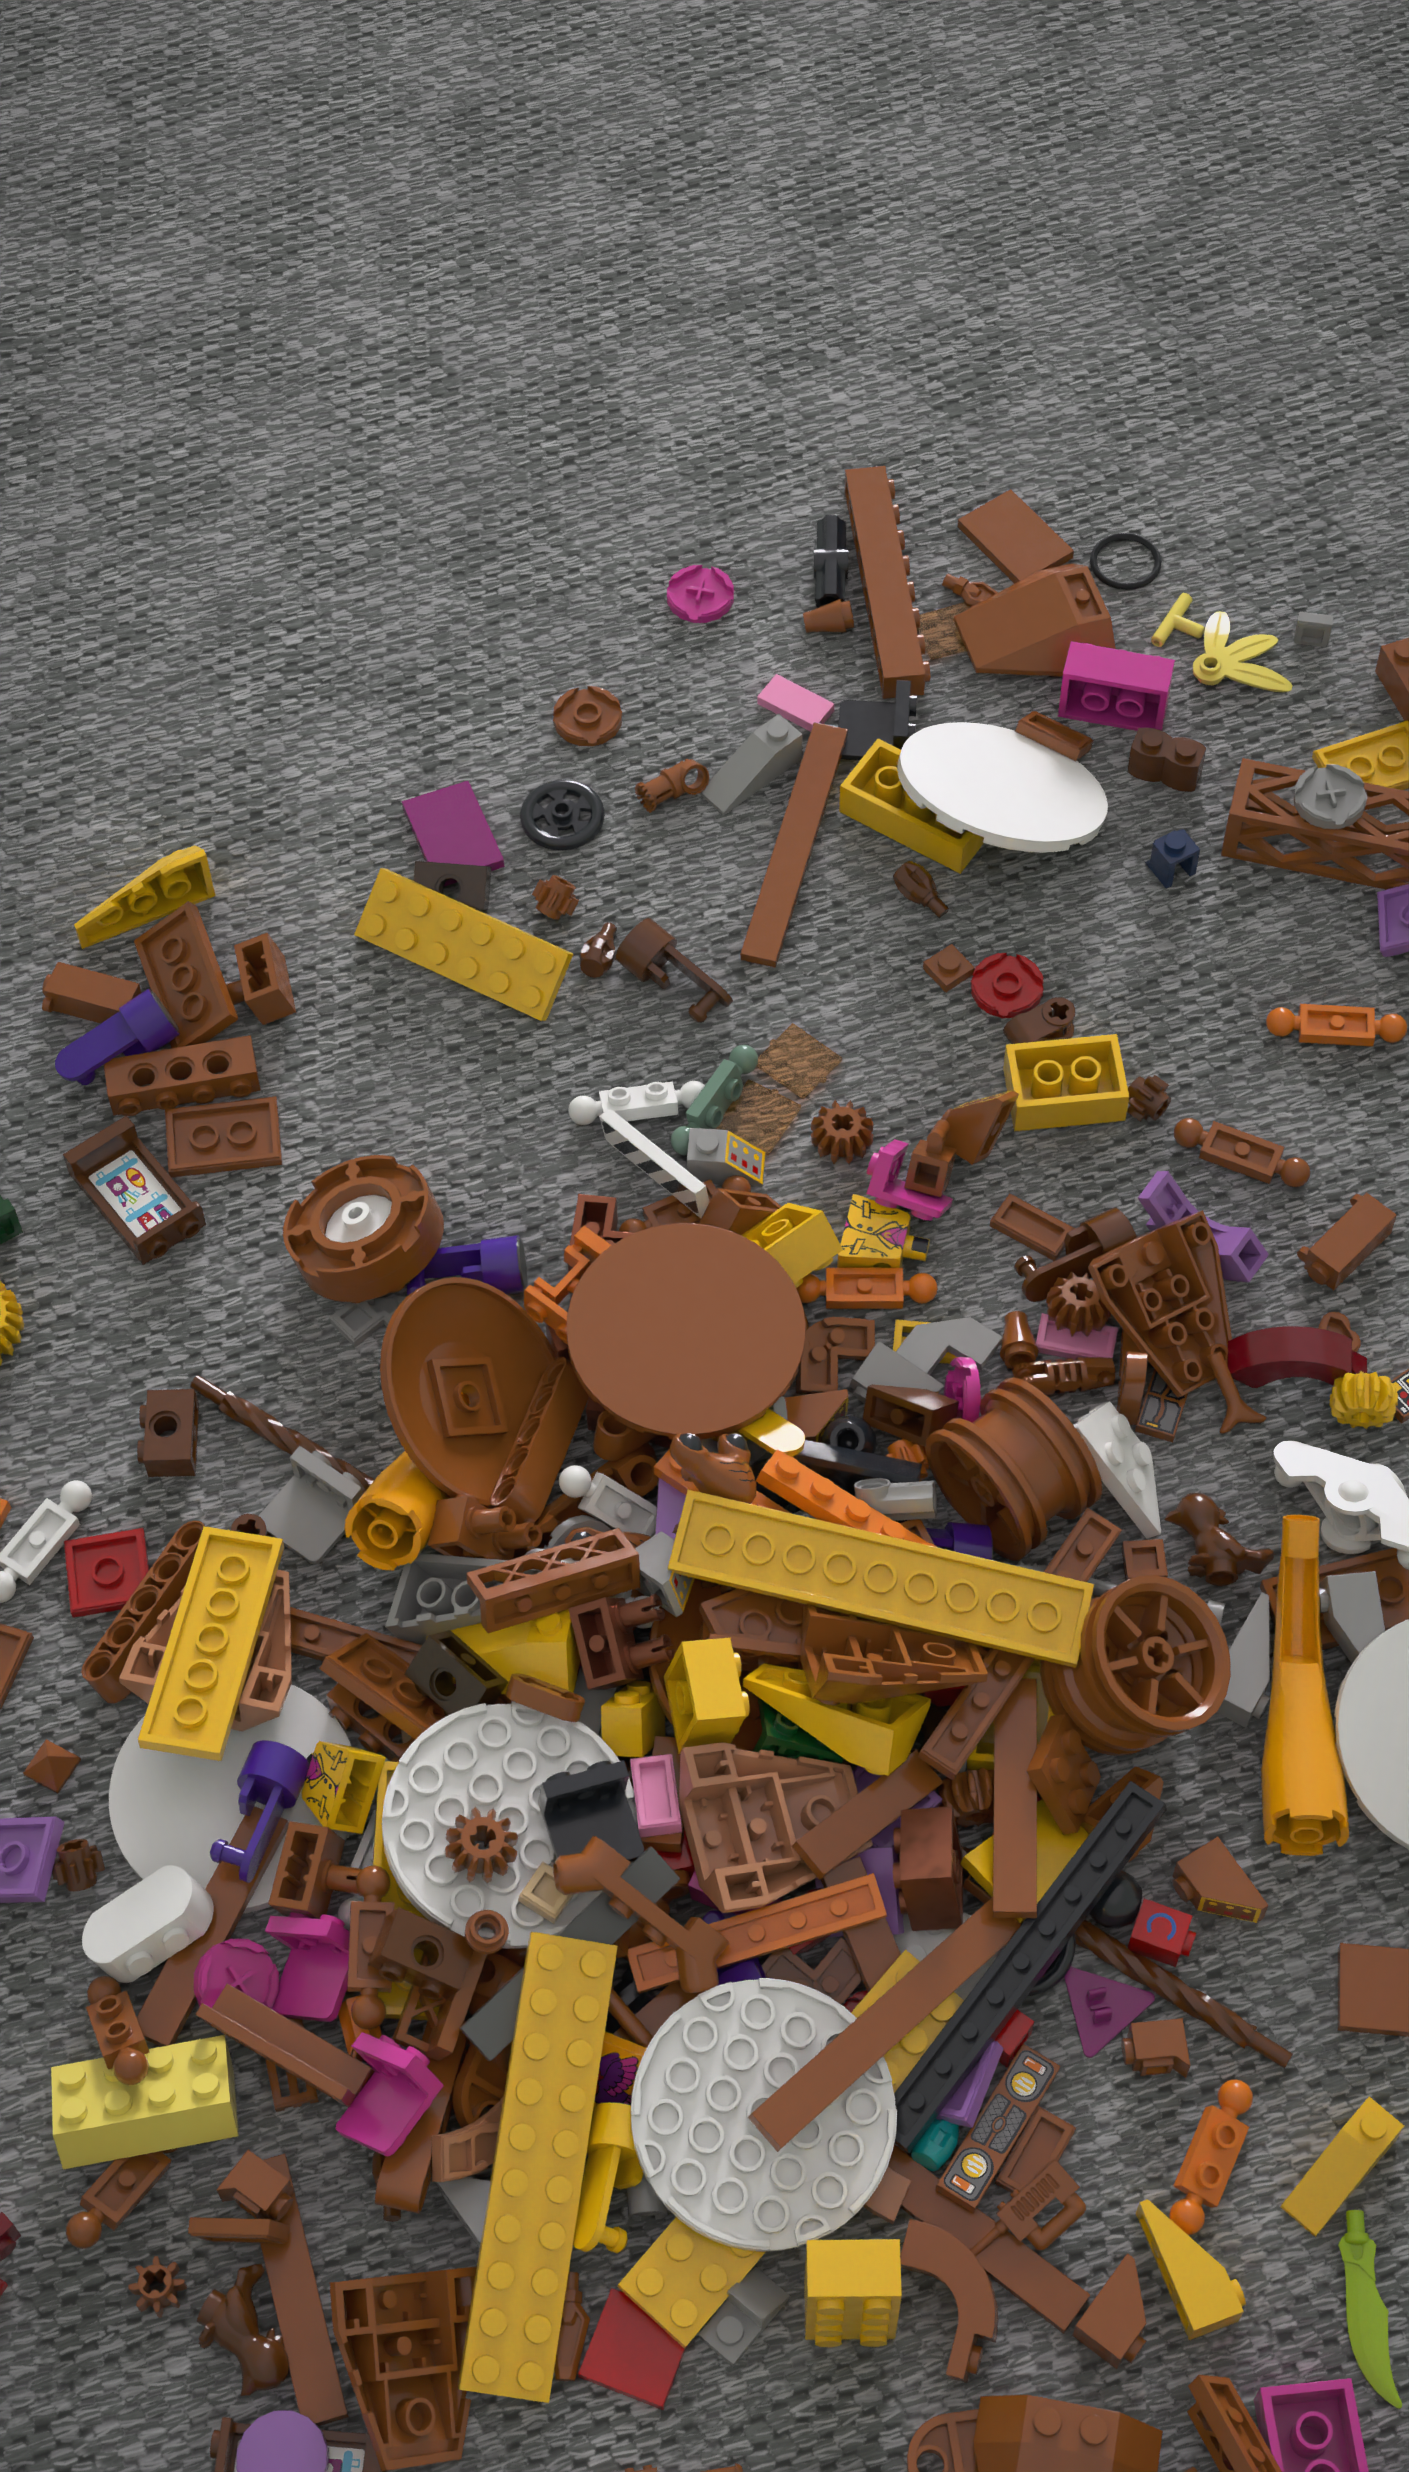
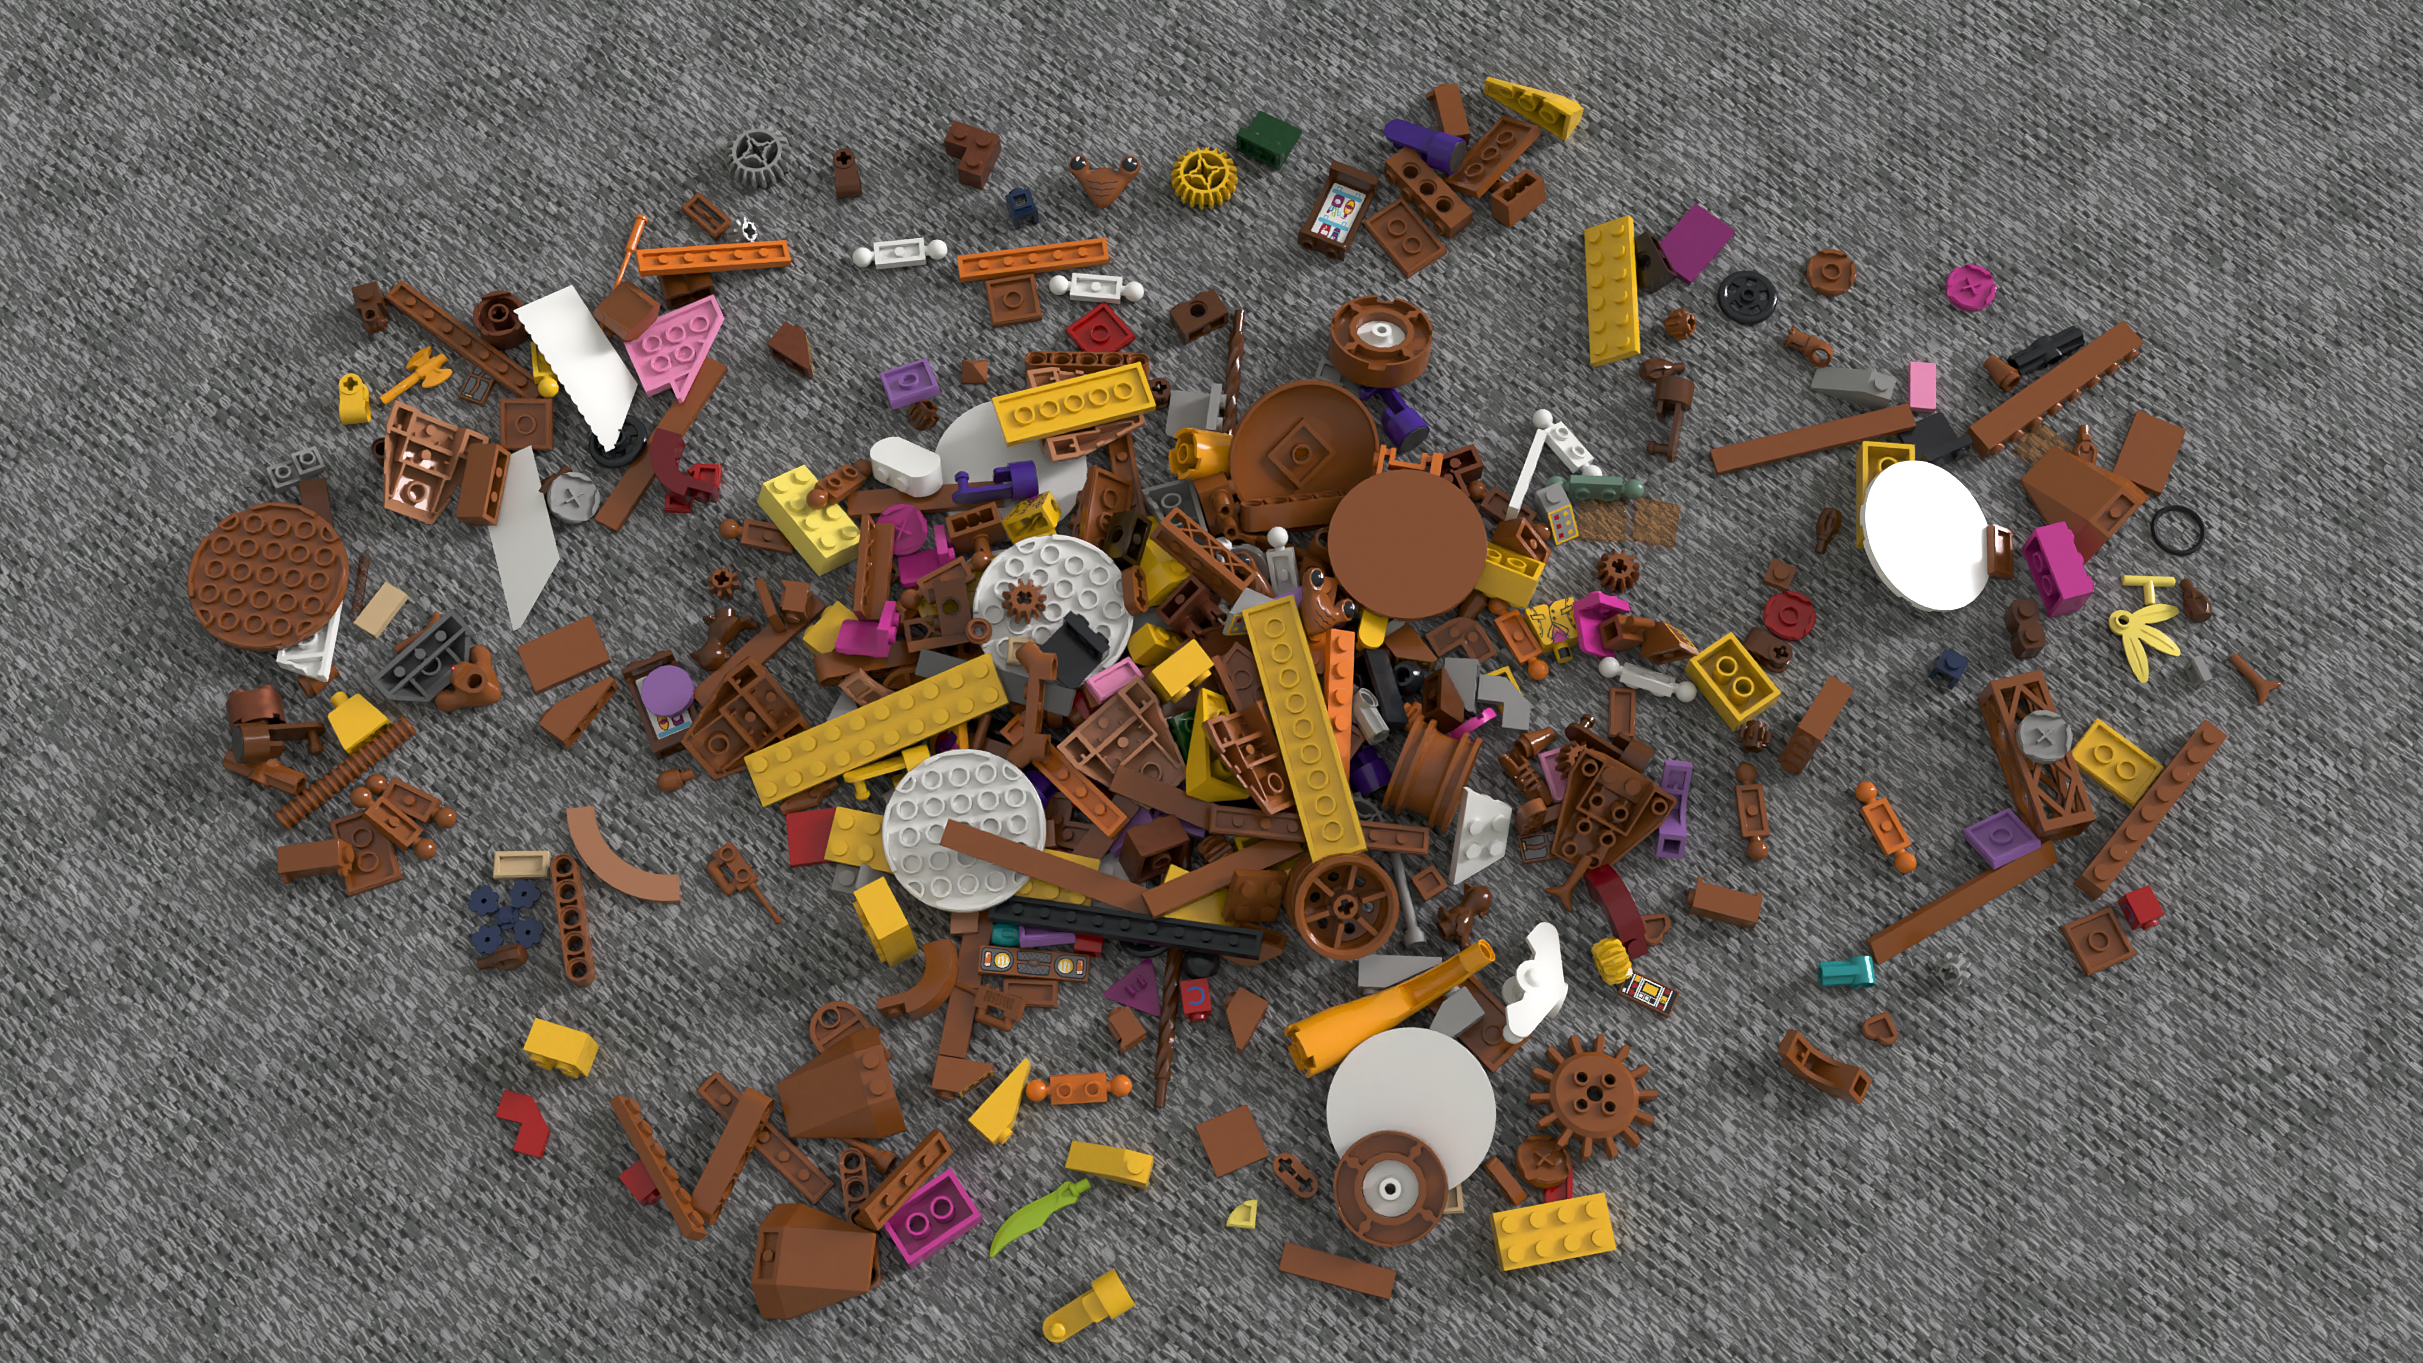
camera: 60 degrees right, 10 degrees up
none -> yellow brick [803,600,858,656]
none -> white plate [1599,657,1697,702]
none -> dark orange arch [1777,675,1854,775]
none -> reddish brown piece [2180,578,2212,623]
none -> dark orange piece [2229,653,2281,706]

